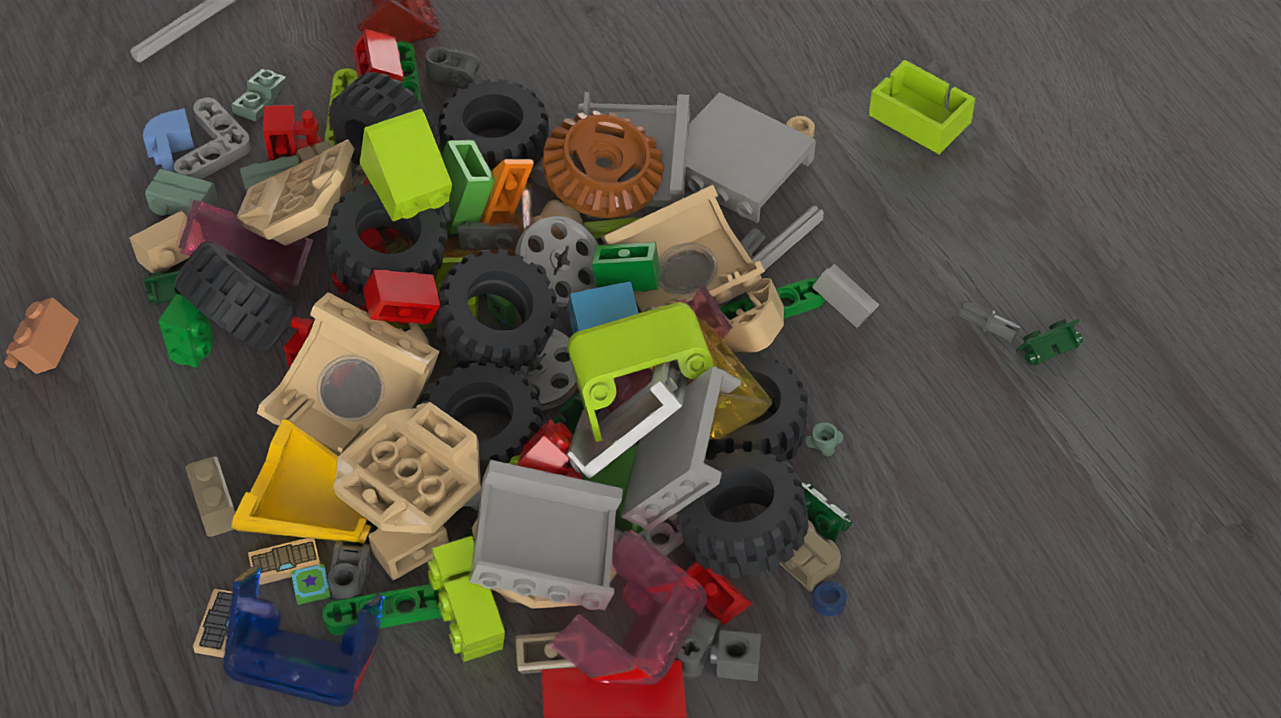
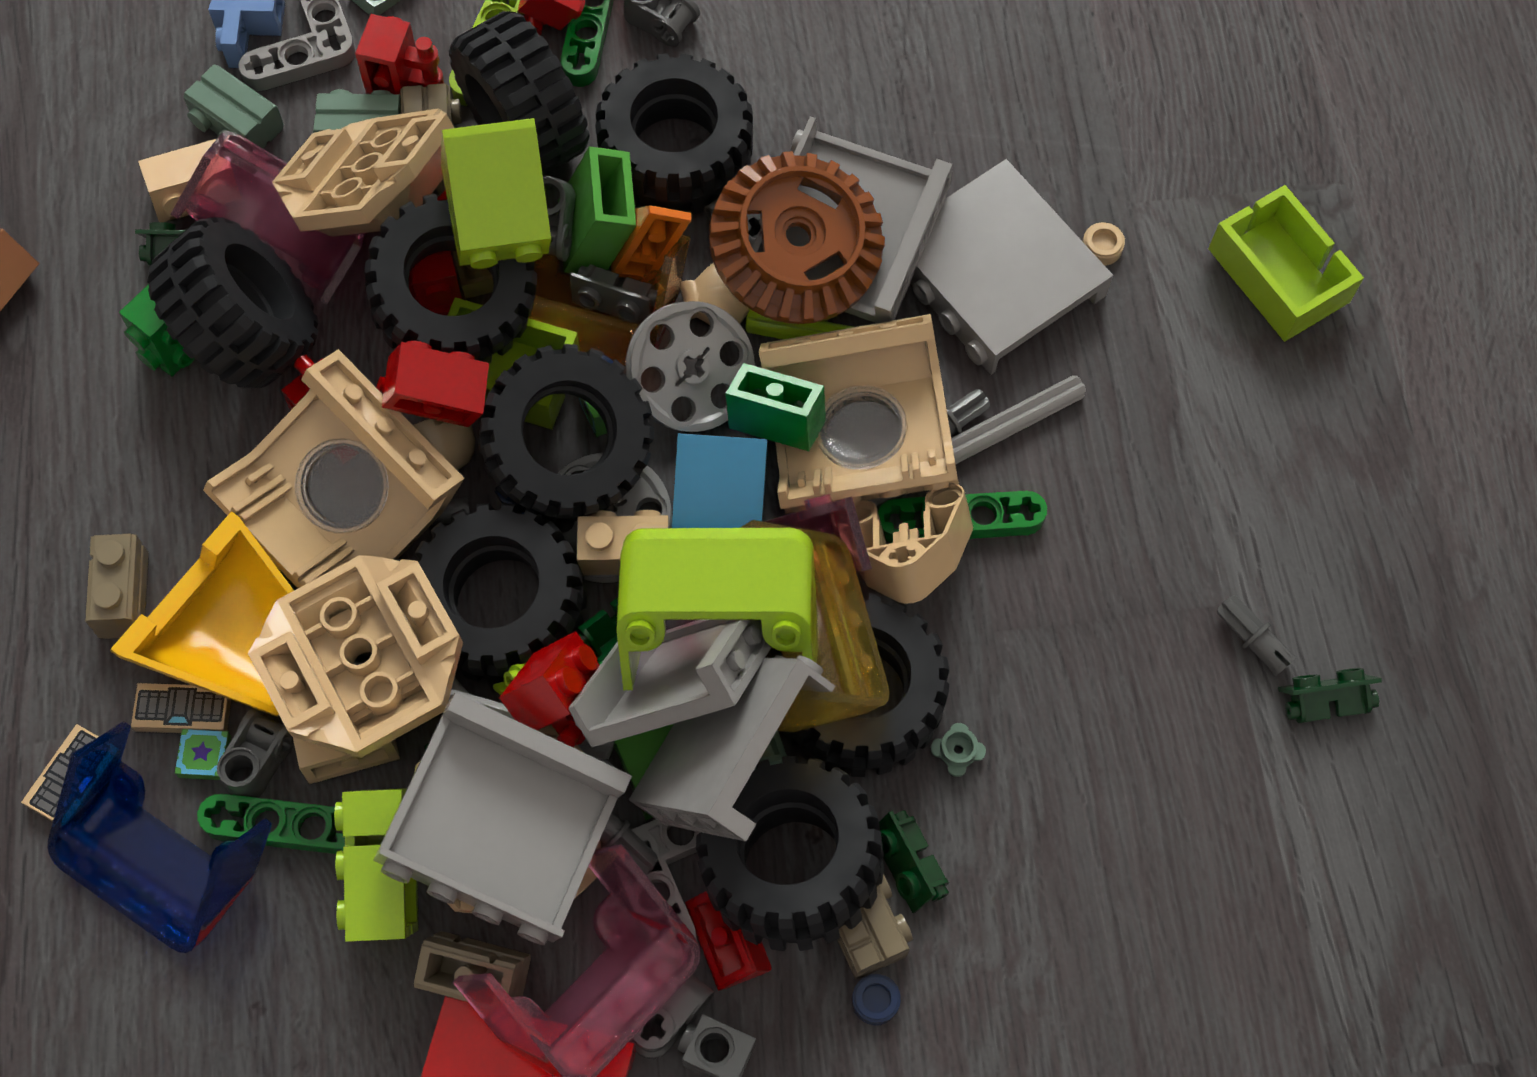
camera: 15 degrees right, 15 degrees up
light grey panel [812,264,879,328] -> none
none -> tan brick [577,510,671,575]

